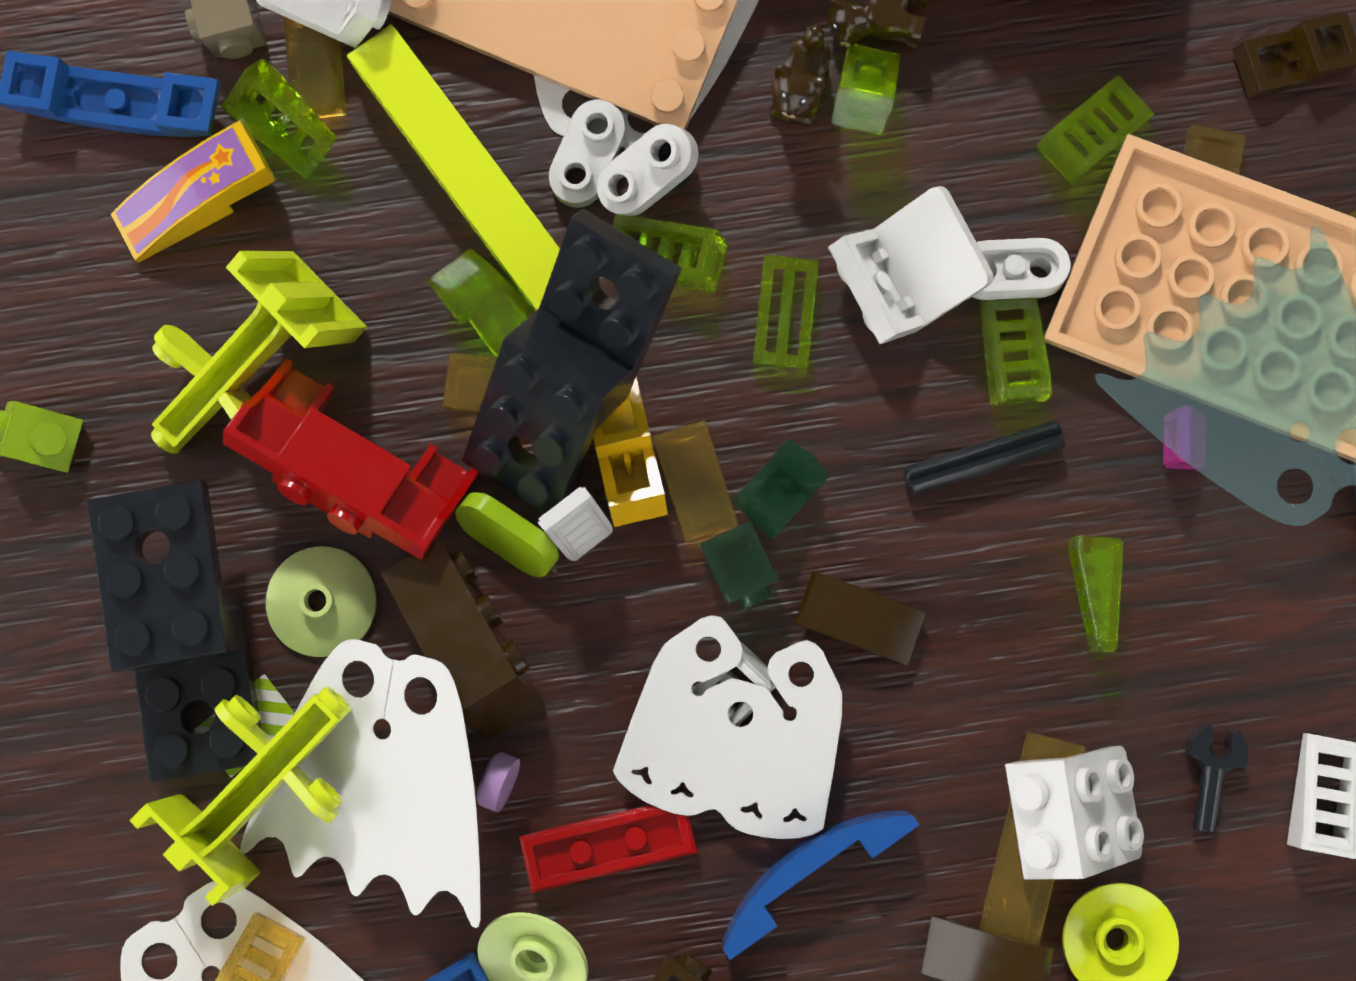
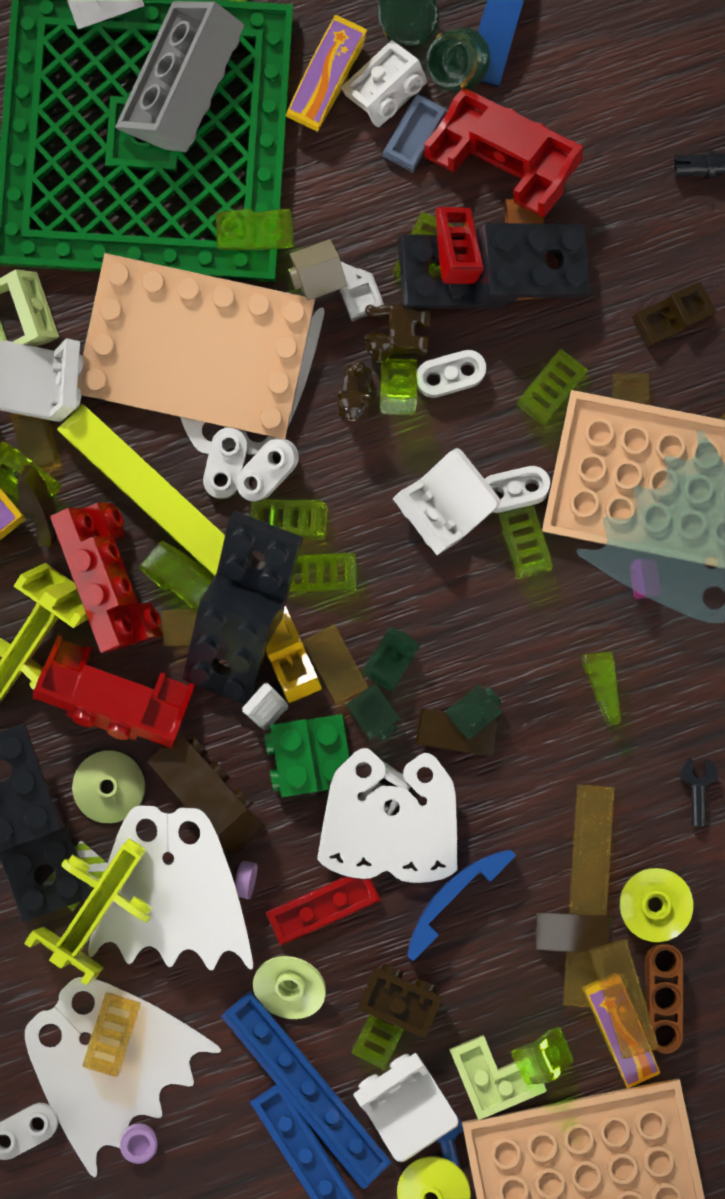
camera: 15 degrees left, 0 degrees up
lime tile [455,493,559,577] -> none
clear neon green tile [752,255,819,371] -> none
black axle [903,421,1065,495] -> none
white bracket [1005,746,1144,879] -> none
none -> dark brown slope [17,465,57,547]
none -> red bracket [50,502,163,653]
none -> green plate [264,714,349,798]
none -> clear neon green slope [289,553,356,592]
none -> white plate [416,350,486,398]
none -> clear green bracket [445,684,502,741]

